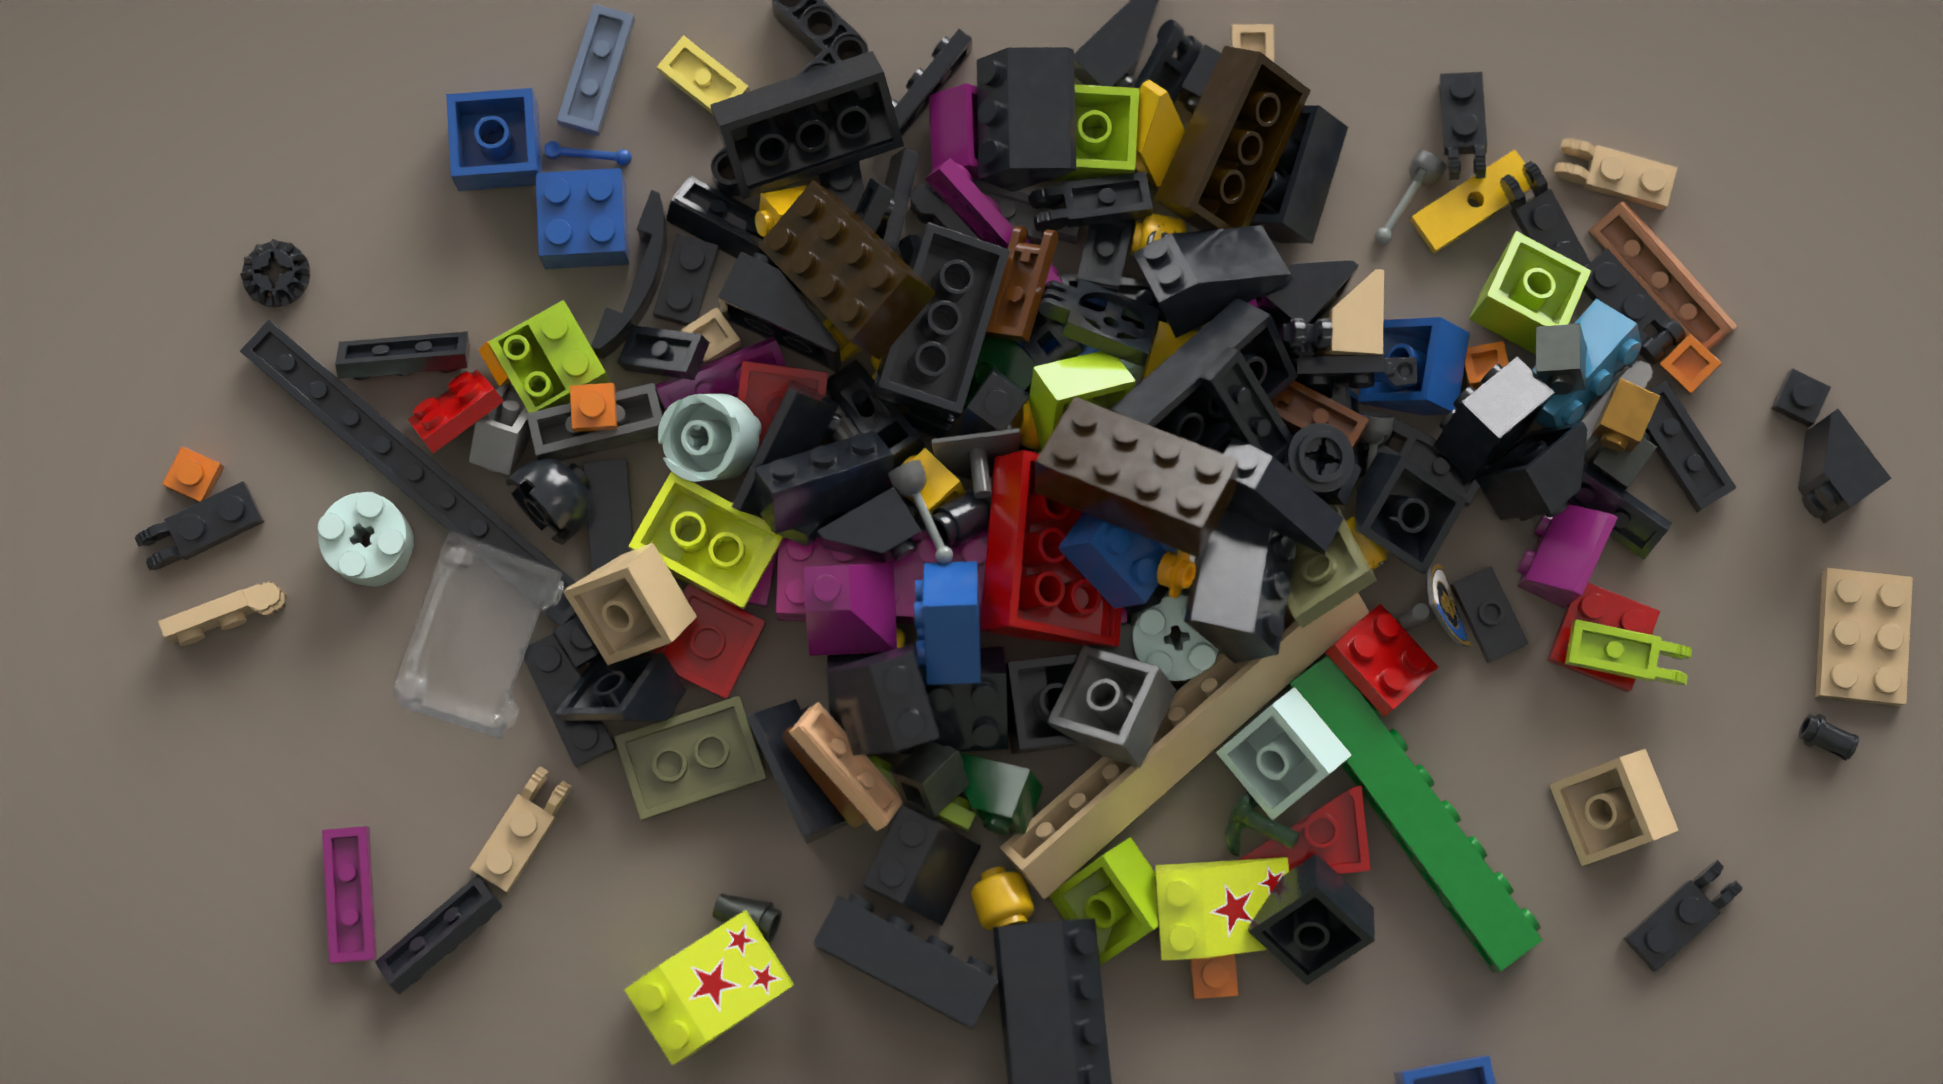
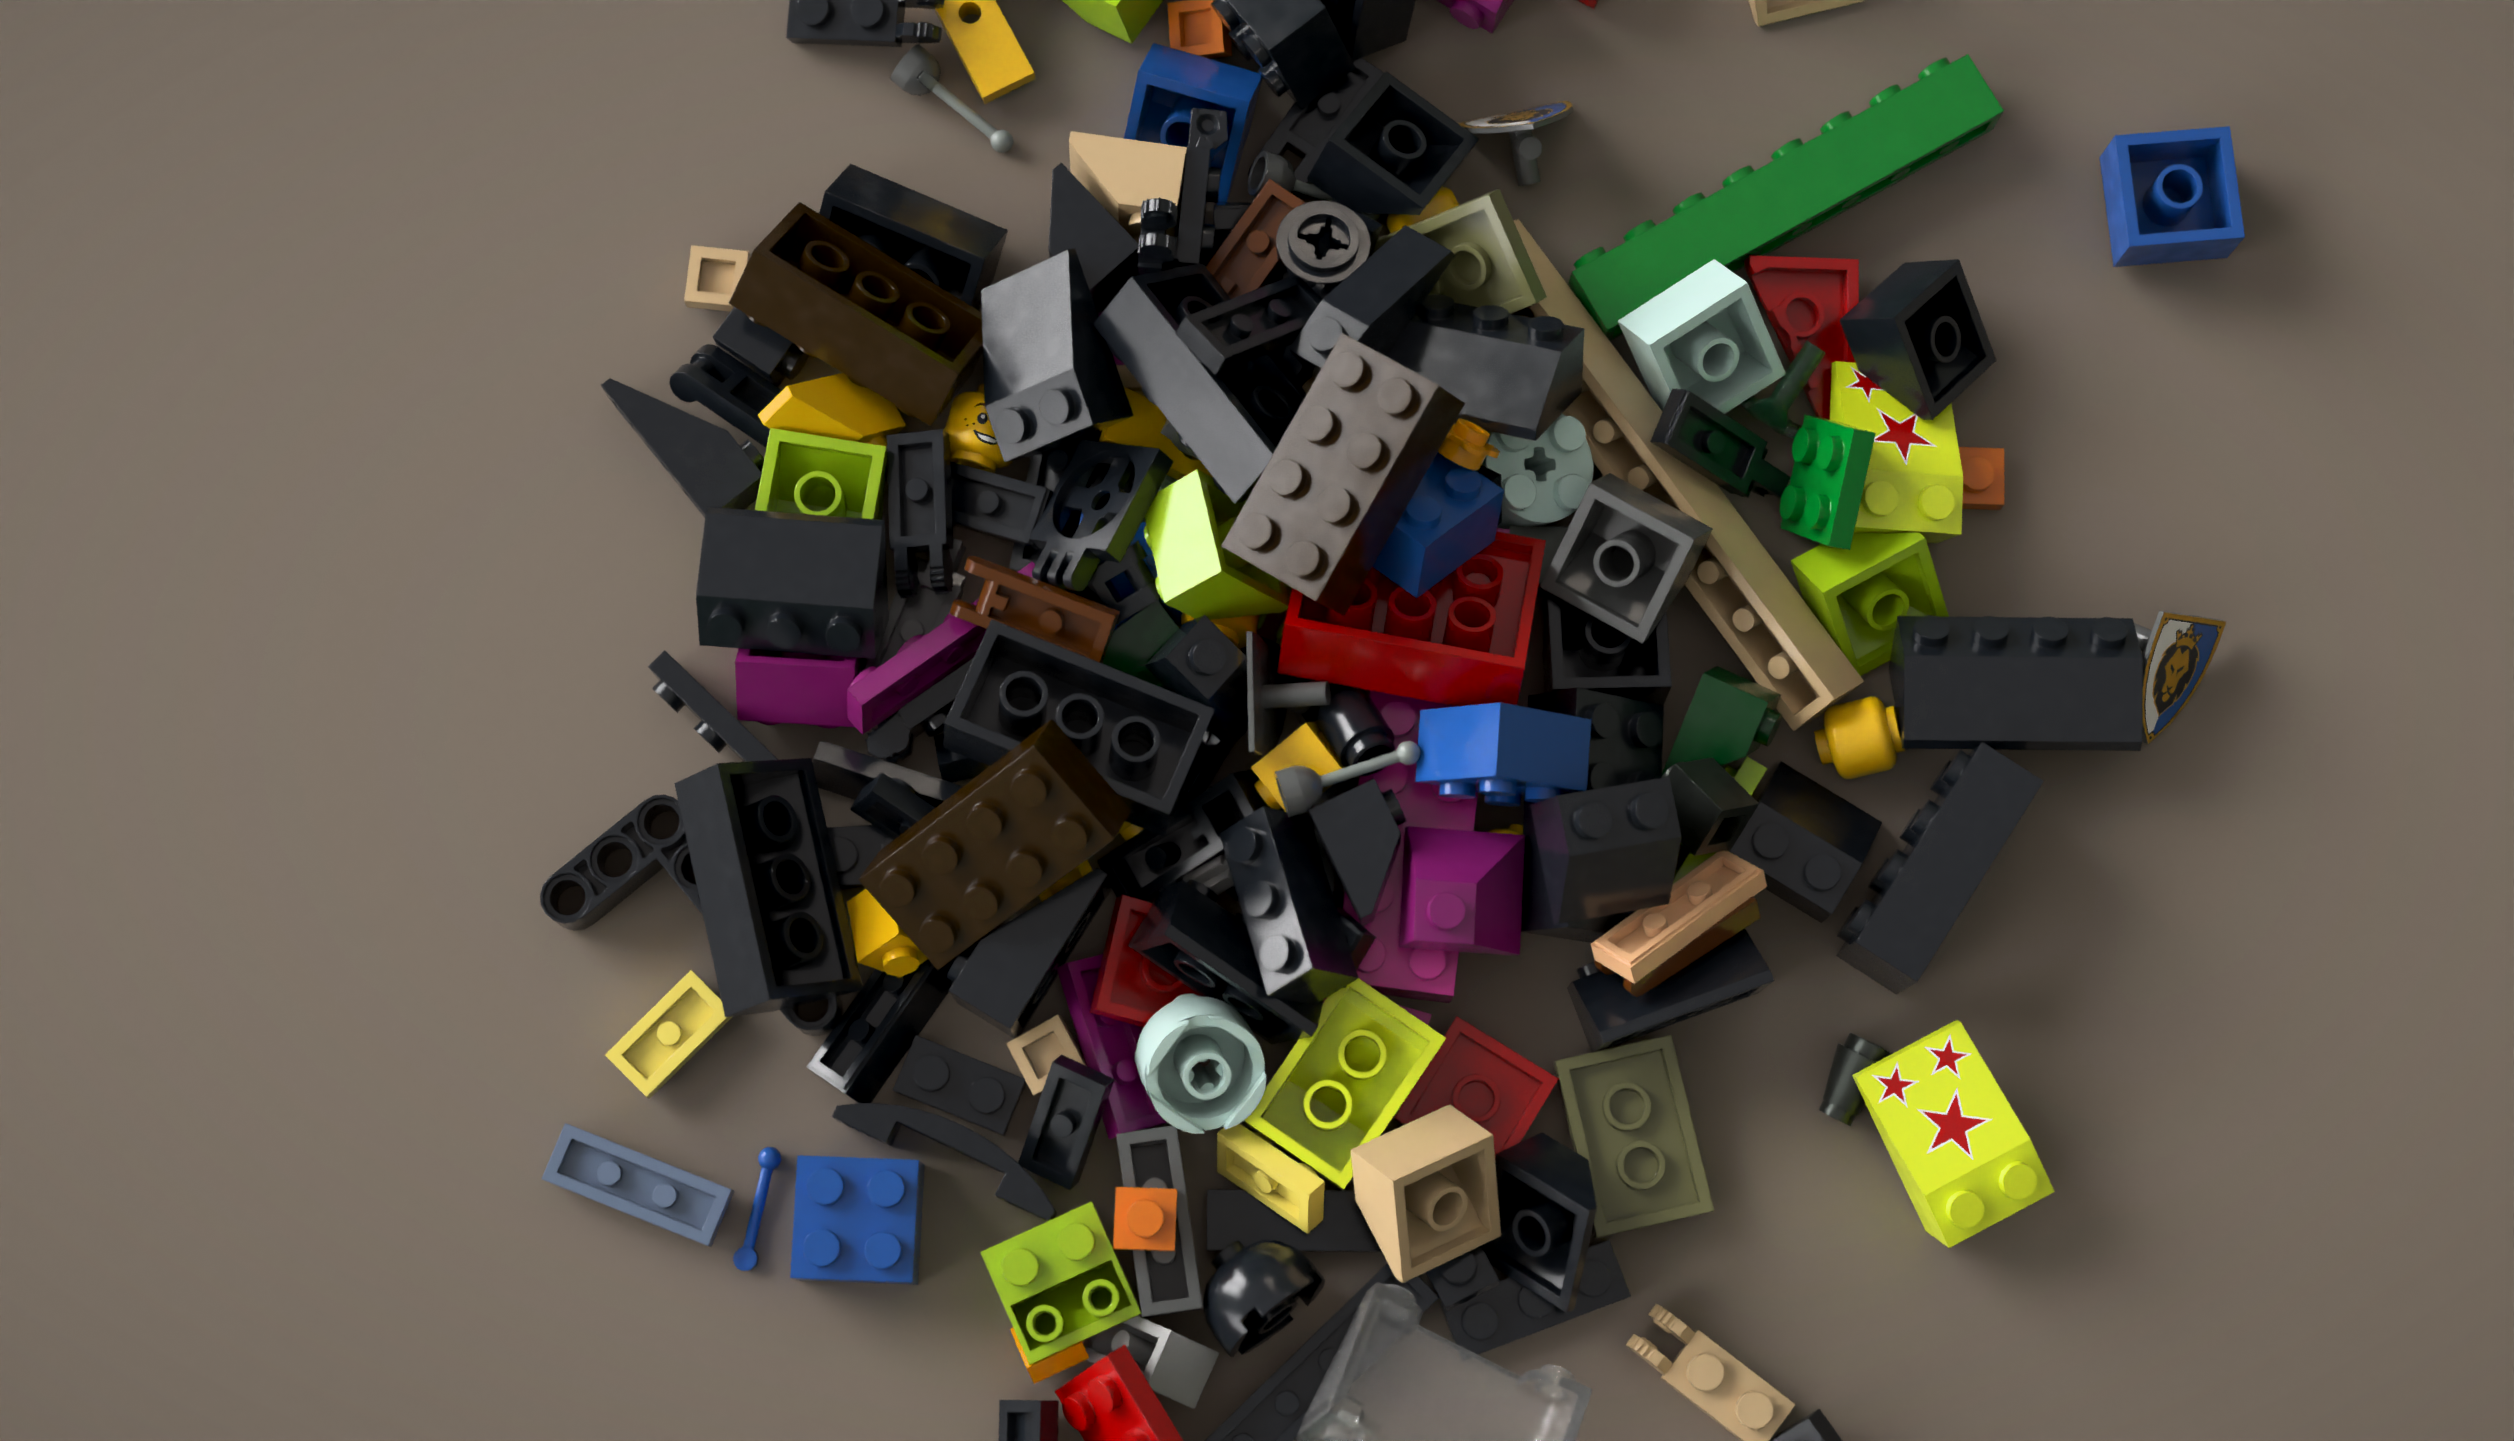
camera: 80 degrees left, 0 degrees up
blue brick [446,88,542,191] -> none
red plate [1325,603,1439,718] -> none
black plate [1450,566,1529,663] -> none
none -> light yellow plate [1217,1124,1325,1234]
none -> black hinge [1650,389,1790,498]
none -> green plate [1779,415,1876,550]

